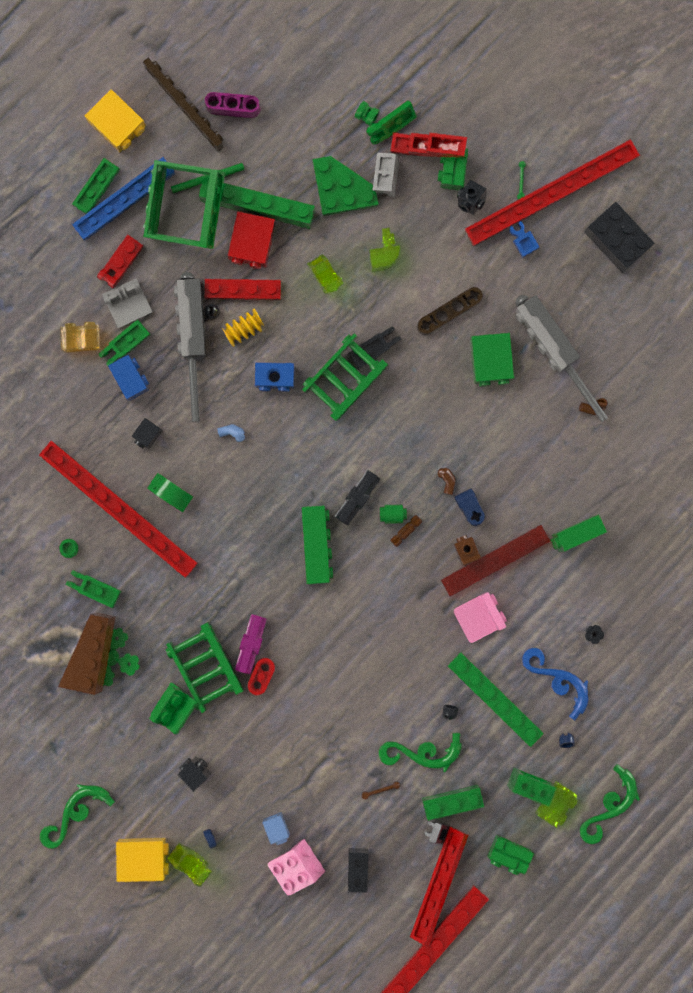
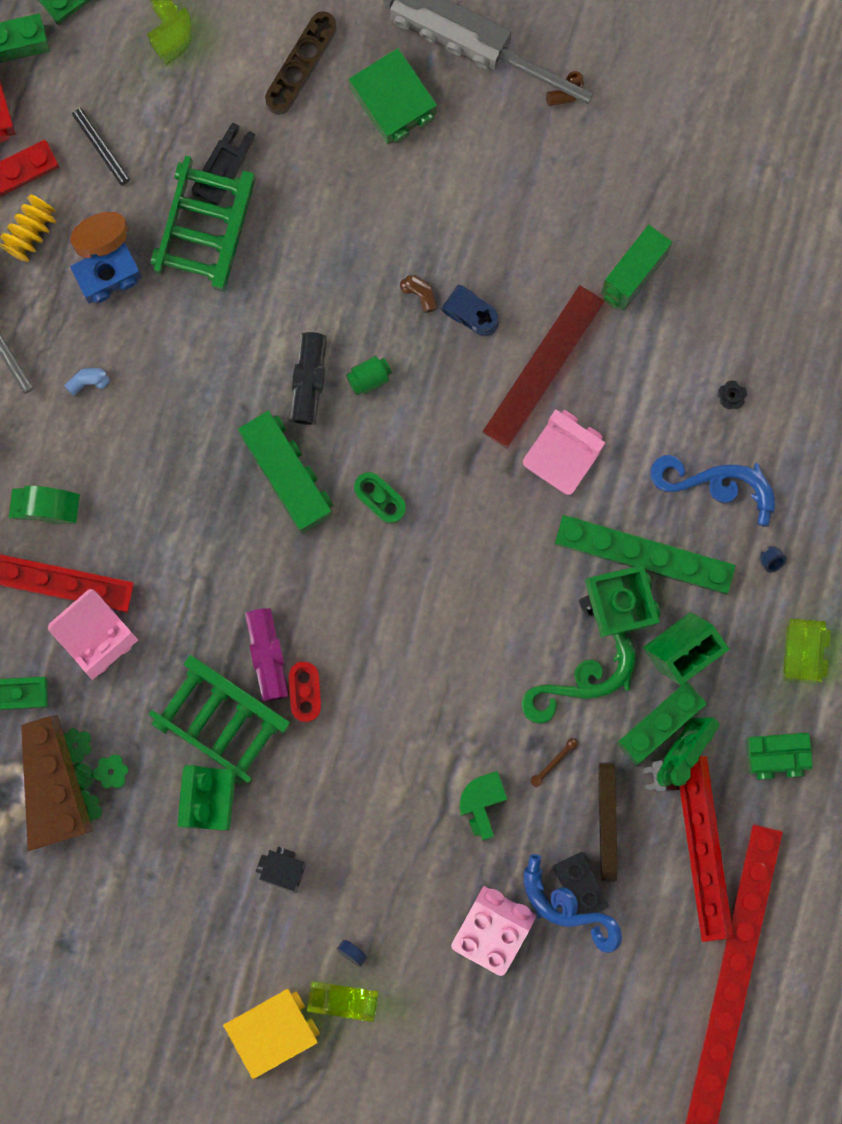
camera: 30 degrees left, 5 degrees down
green plant [39,784,115,849] -> none
medium blue brick [262,812,290,845] -> none
clear neon green brick [307,254,344,294] -> none
reddish brown axle [390,515,422,547] -> none
reddish brown brick [453,535,481,565] -> none
green window [507,767,556,807] -> none
none -> bright pink bracket [48,589,138,680]
none -> dark orange tile [70,212,129,258]
none -> black bar [72,108,130,186]
none -> green plate [354,472,406,524]
none -> green brick [459,771,507,842]
none -> blue plant [524,854,622,953]
none -> green plate [585,565,660,638]
none -> dark brown beam [598,762,617,881]
none -> green brick [643,612,730,686]
none -> green hinge [656,717,720,787]

